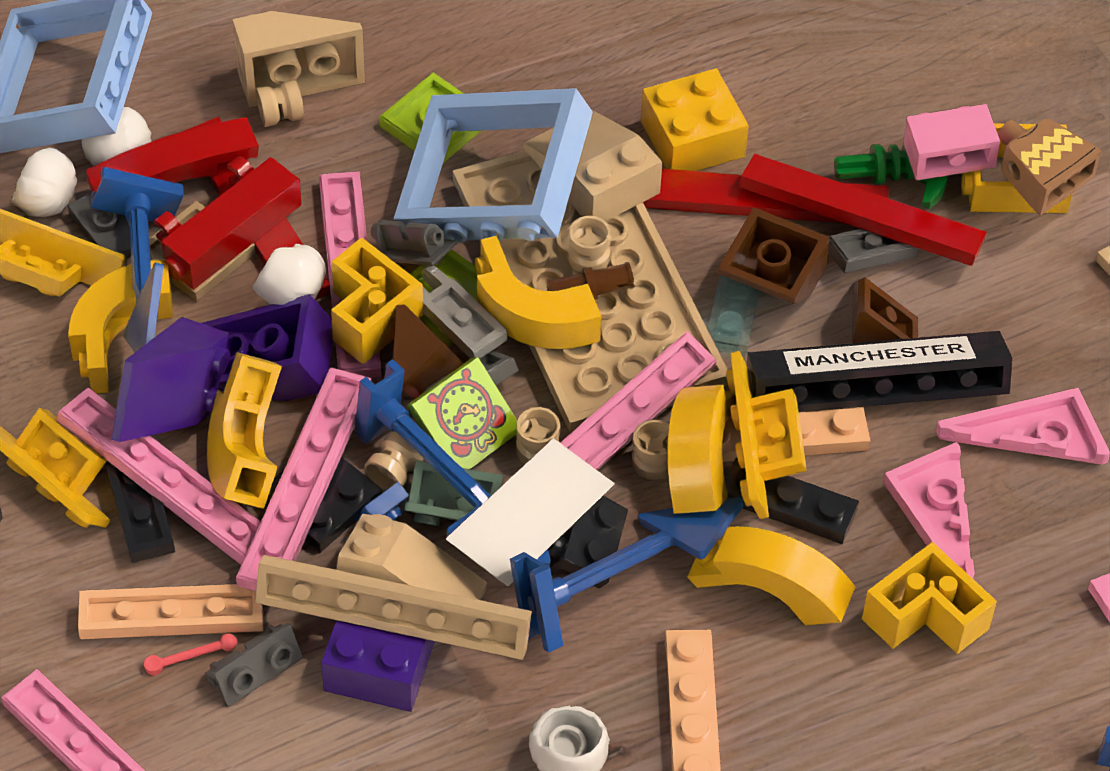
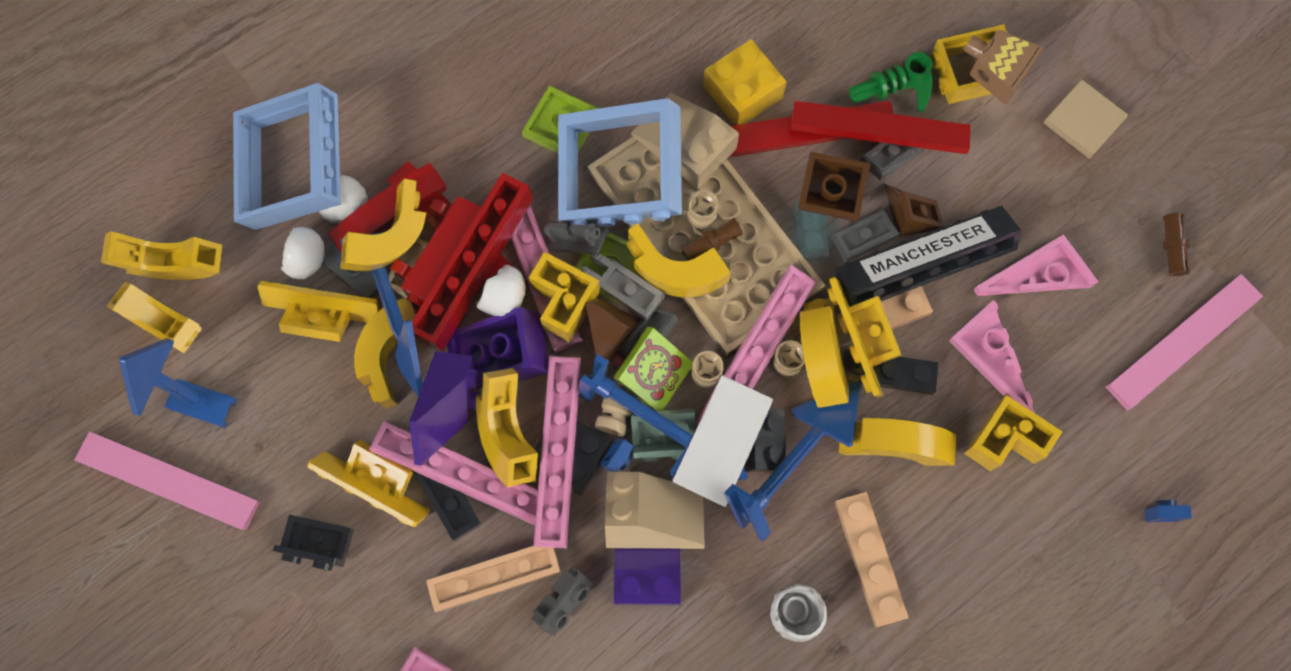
camera: 10 degrees left, 20 degrees up
coral hinge [144,633,237,676] -> none
tan slope [233,11,365,108] -> none
tan wheel [255,80,304,127] -> none
tan plate [255,555,532,660] -> none
bright pink brick [904,104,1000,180] -> none
none -> yellow arch [340,179,426,271]
none -> red brick [412,172,533,352]
none -> dark grey plate [831,208,900,263]

